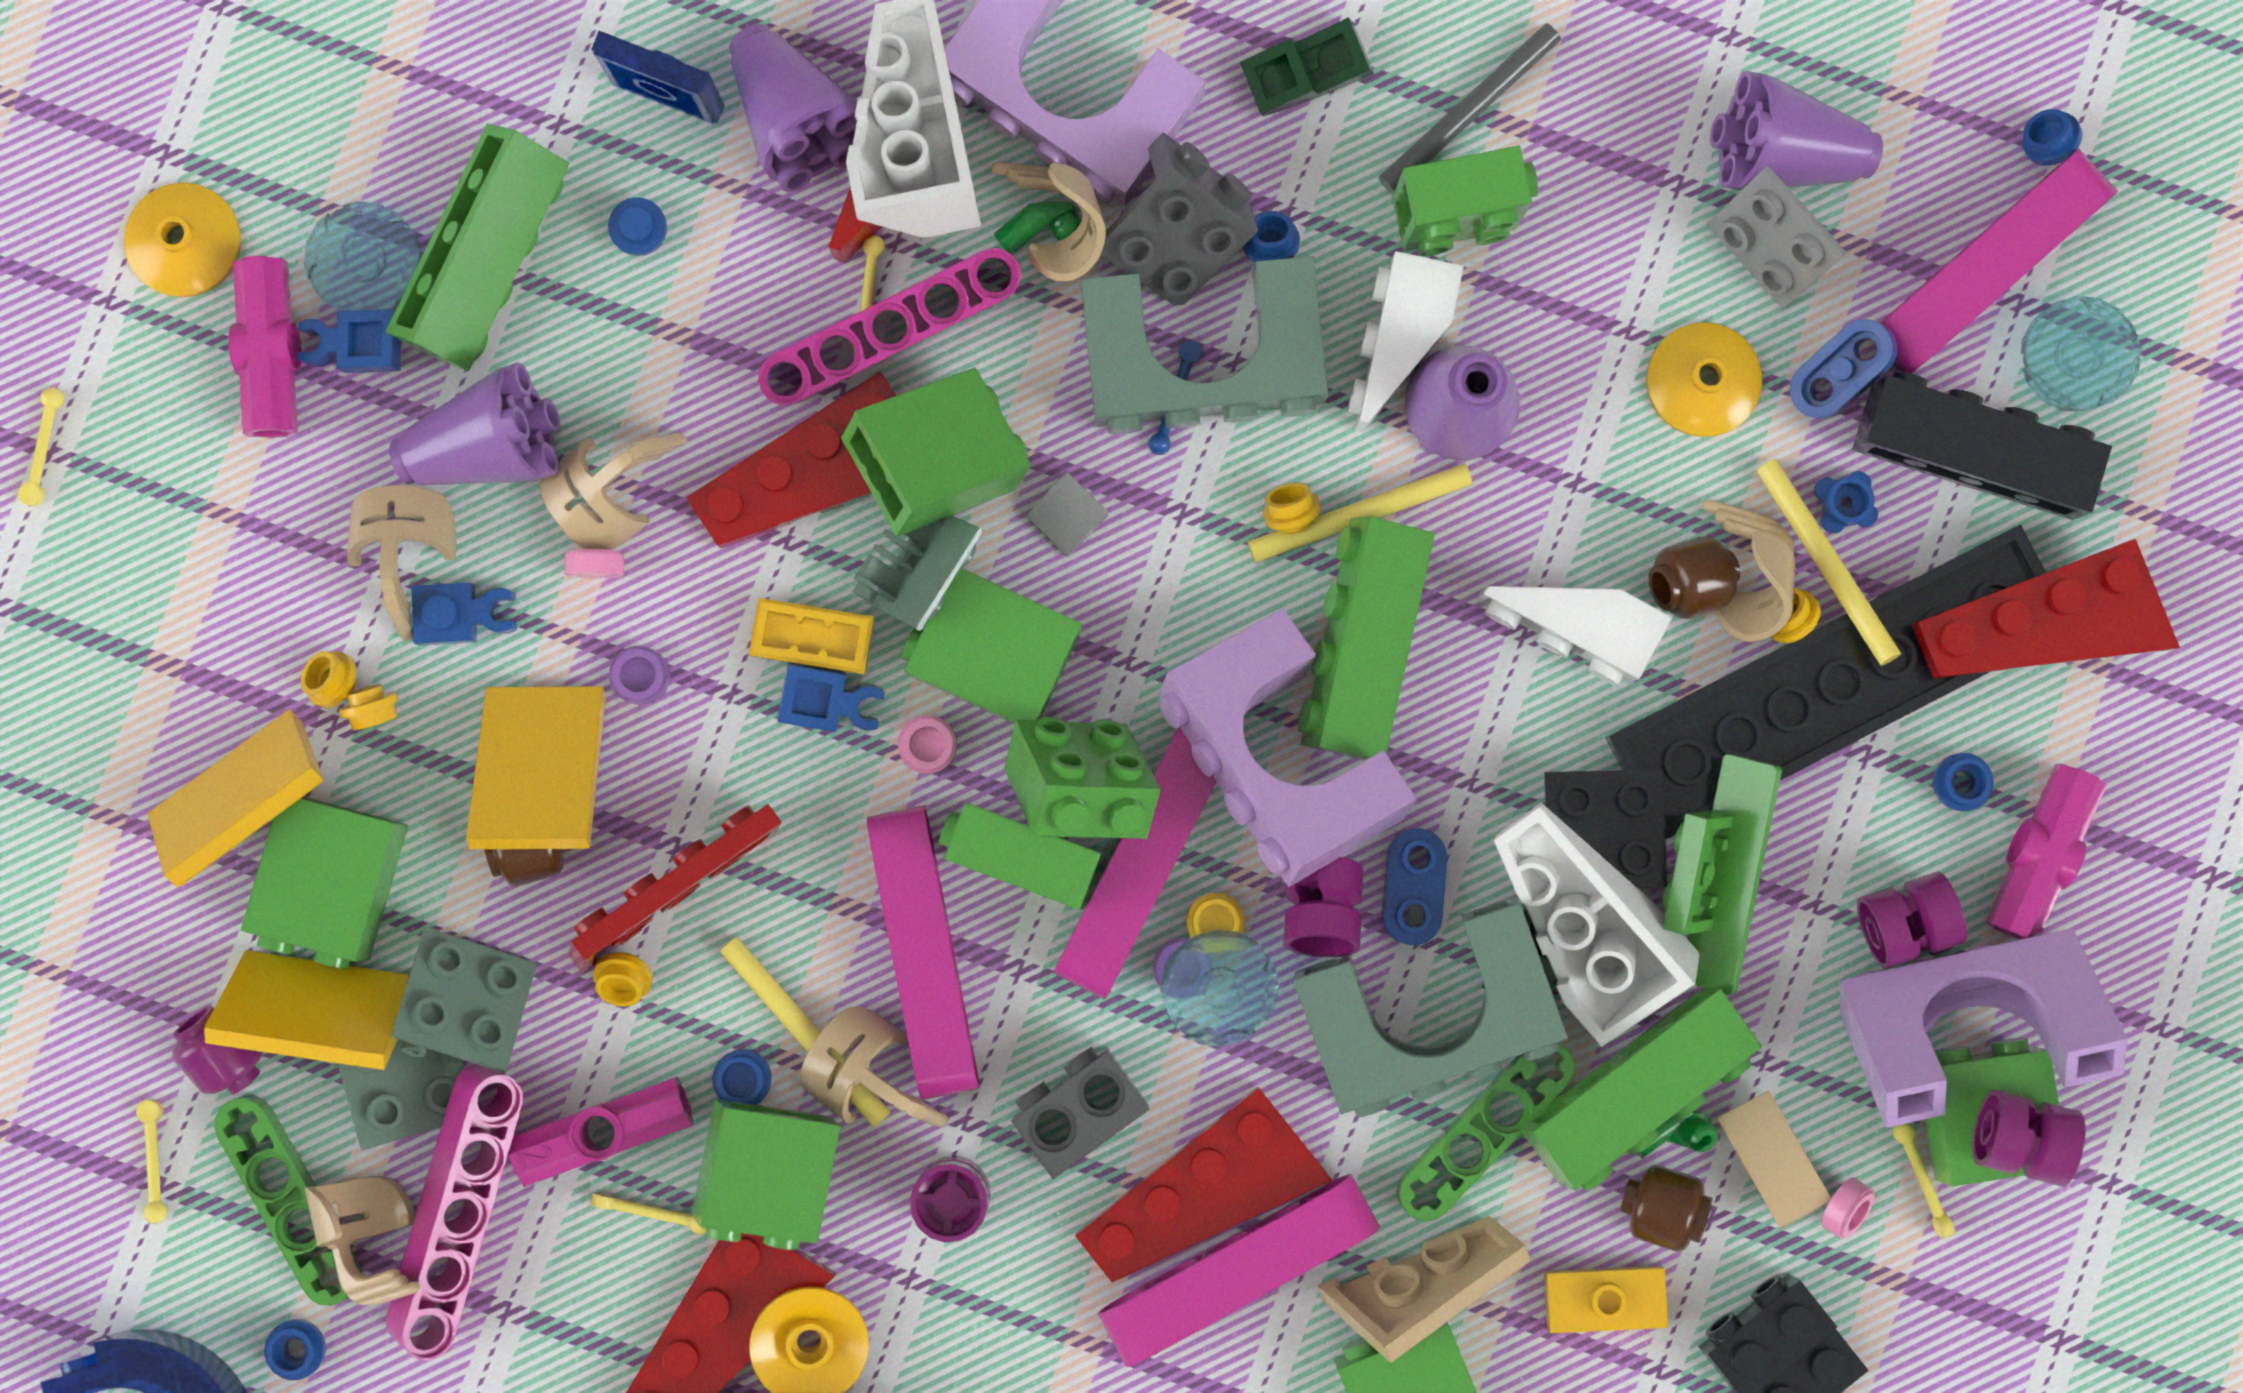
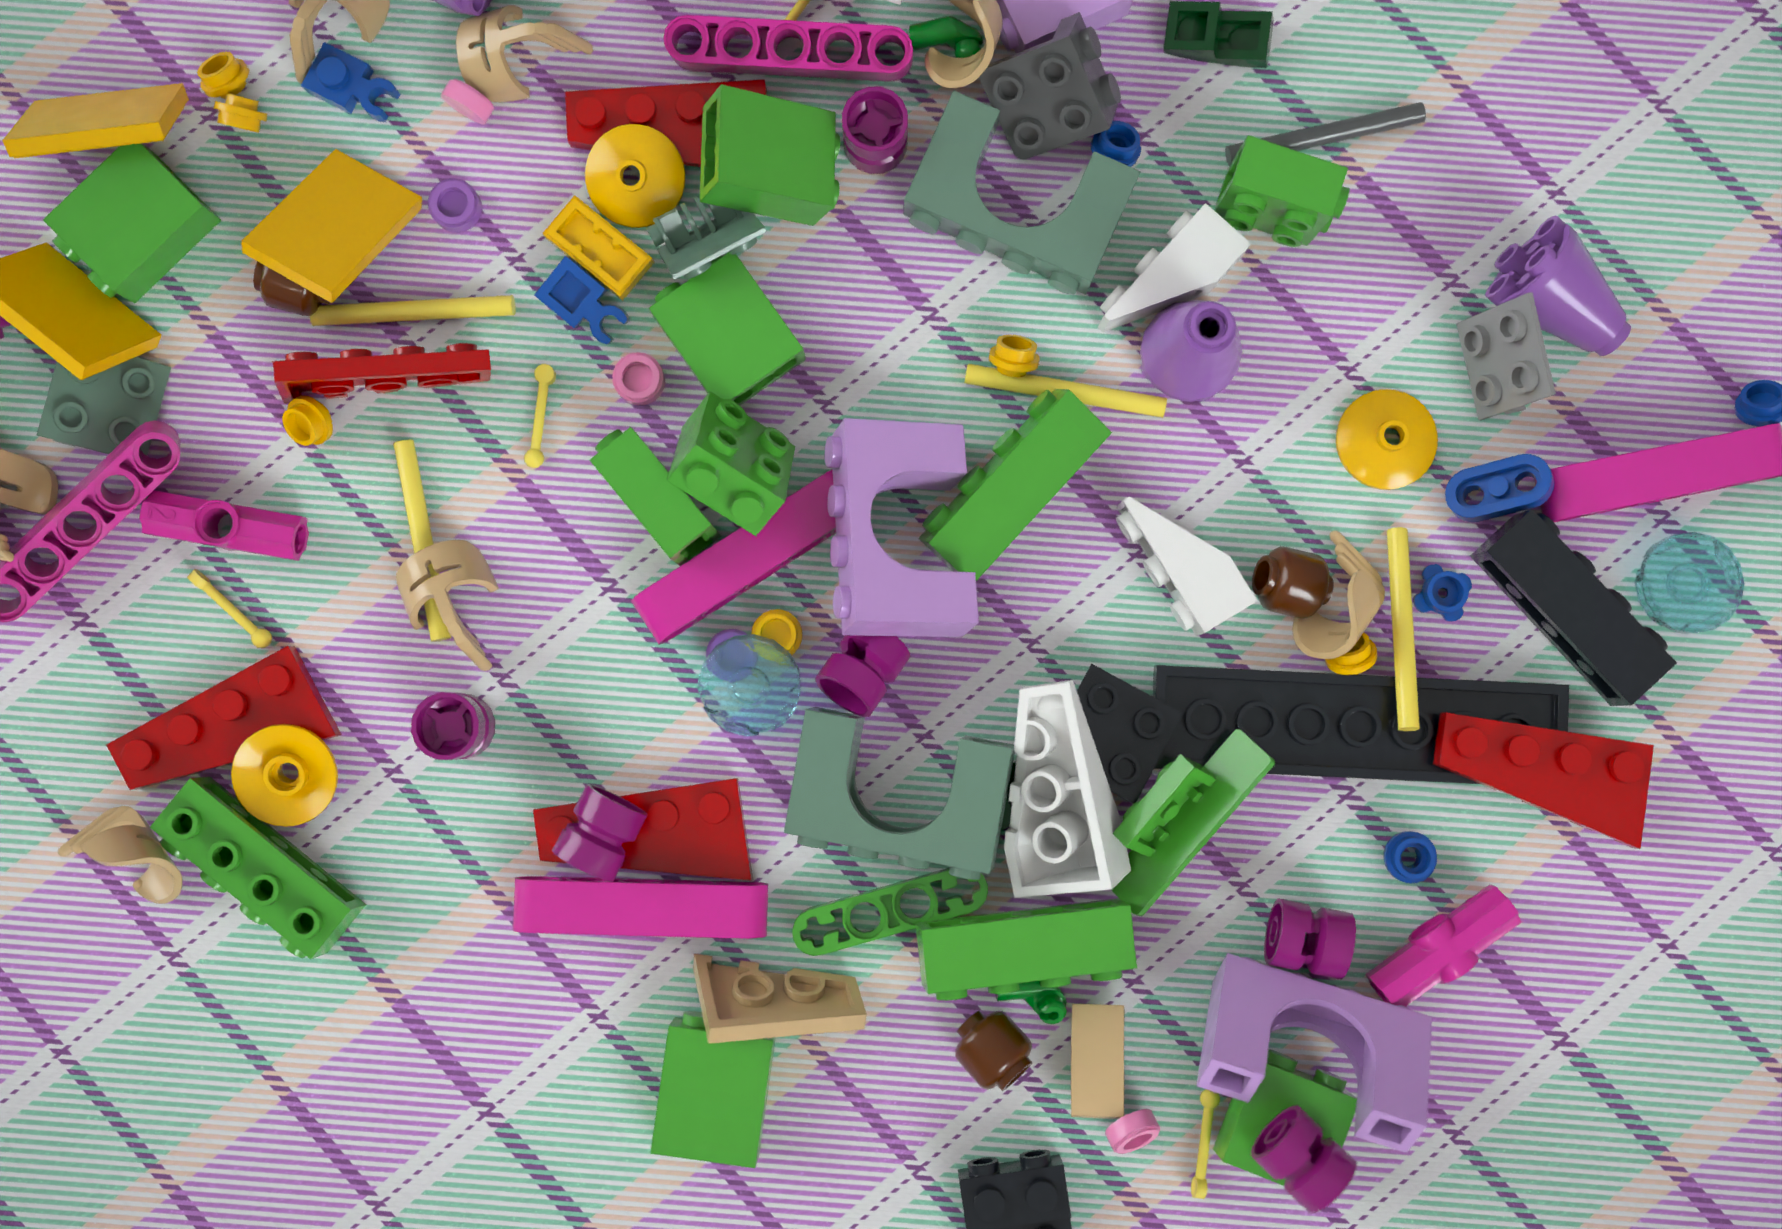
camera: 35 degrees right, 0 degrees up
sand green hinge [391,926,537,1073] -> none
bright green brick [691,1098,841,1250] -> none
blue plate [712,1049,772,1105] -> none
dark pink beam [867,805,980,1100] -> none
dark grey brick [1011,1047,1150,1179] -> none
light grey slope [1026,471,1108,557] -> none
blue hinge [1148,340,1202,455] -> none
blue plate [1382,828,1447,945] -> none
yellow plate [1544,1265,1668,1333] -> none
none -> light yellow bar [310,295,516,326]
none -> light yellow hinge [524,364,556,468]
none -> magenta wheel [552,784,648,882]
none -> yellow dish [585,124,686,228]
none -> magenta wheel [842,86,908,174]

